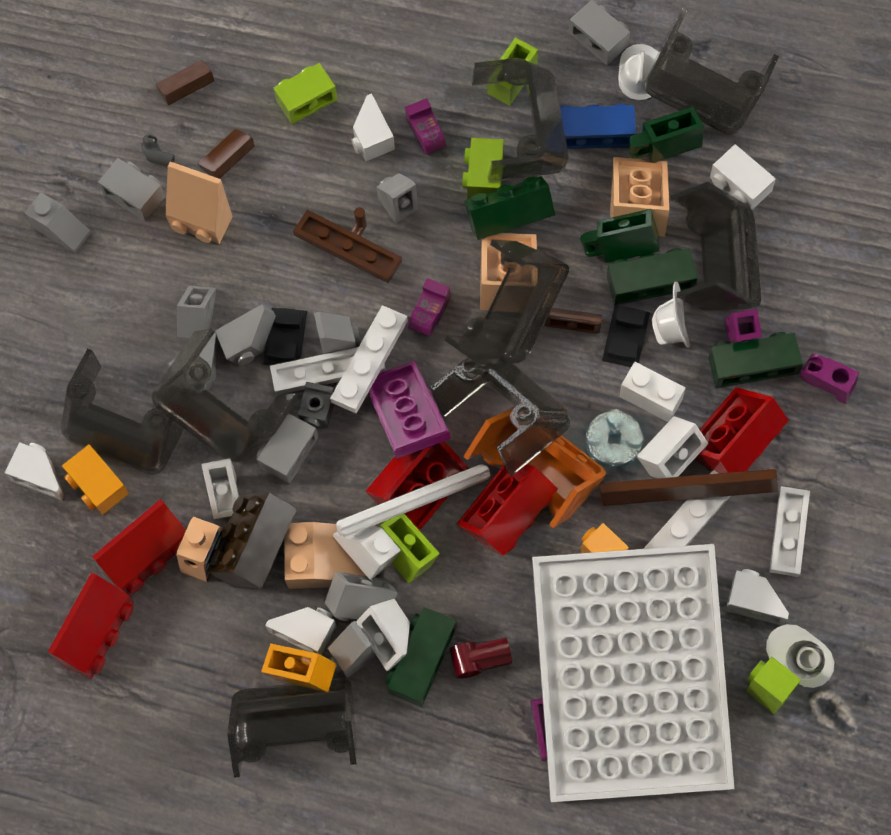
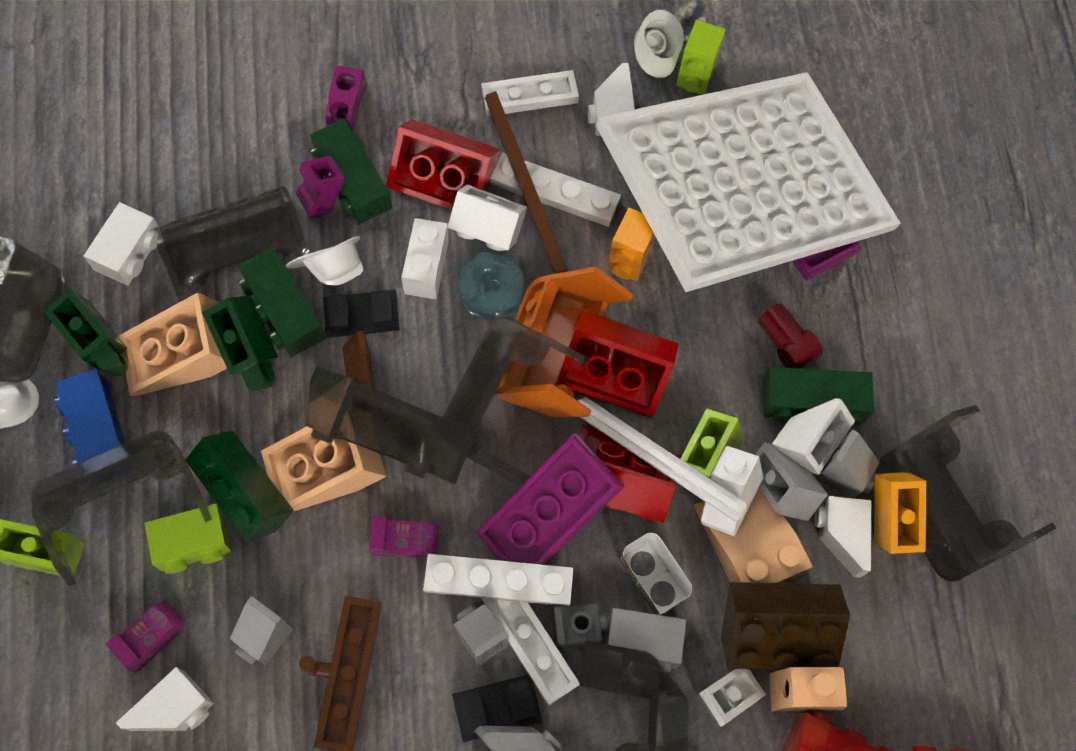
camera: 120 degrees left, 0 degrees up
none -> white piece [619,533,692,615]

